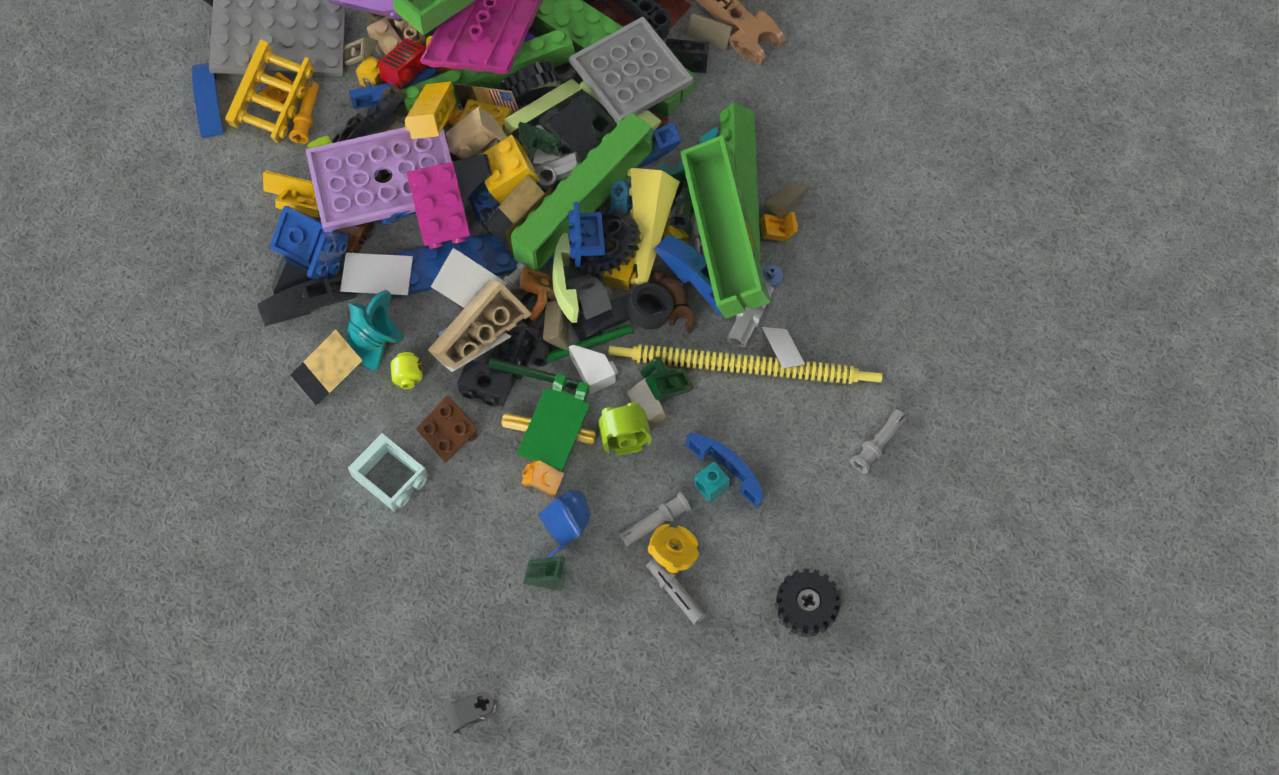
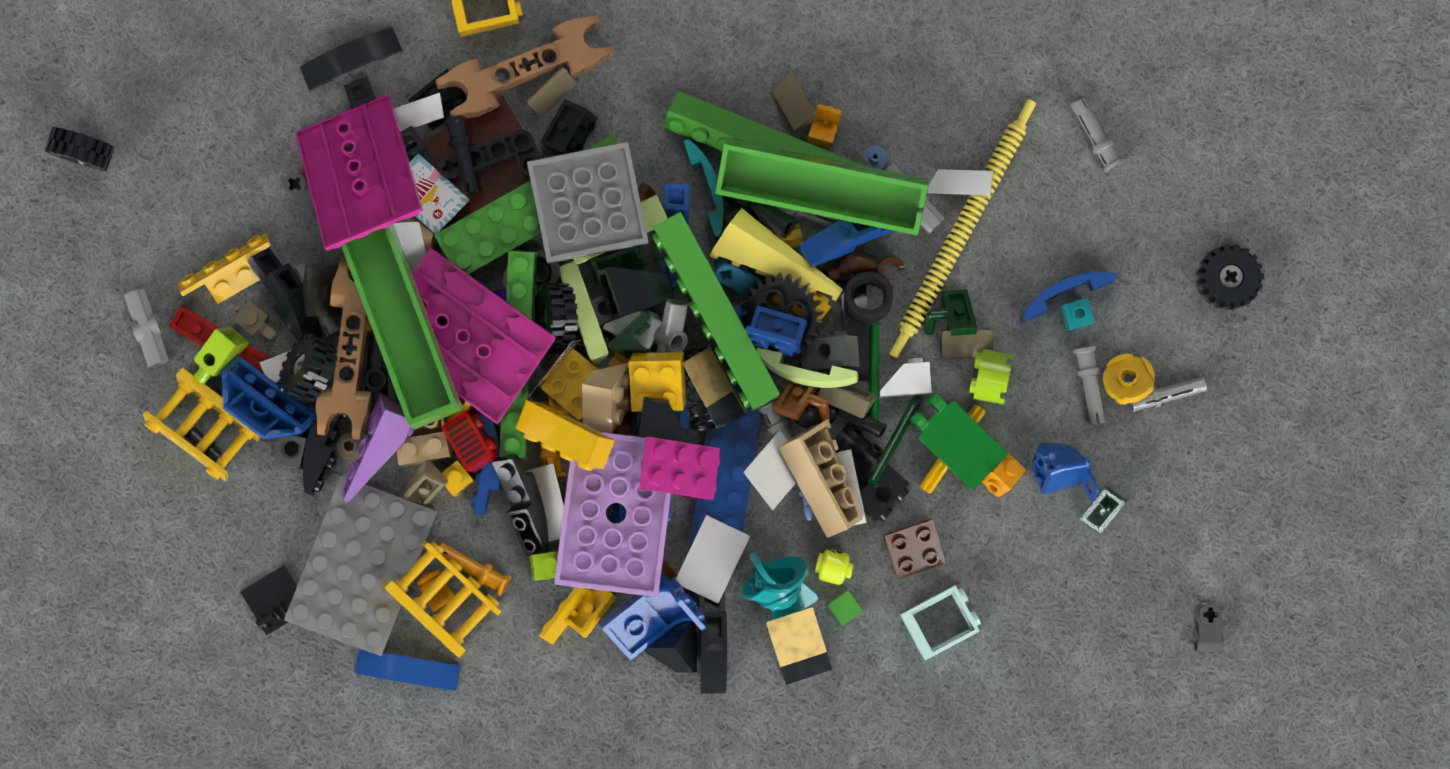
camera: 65 degrees left, 20 degrees up
none -> bright green tile [827,590,863,626]

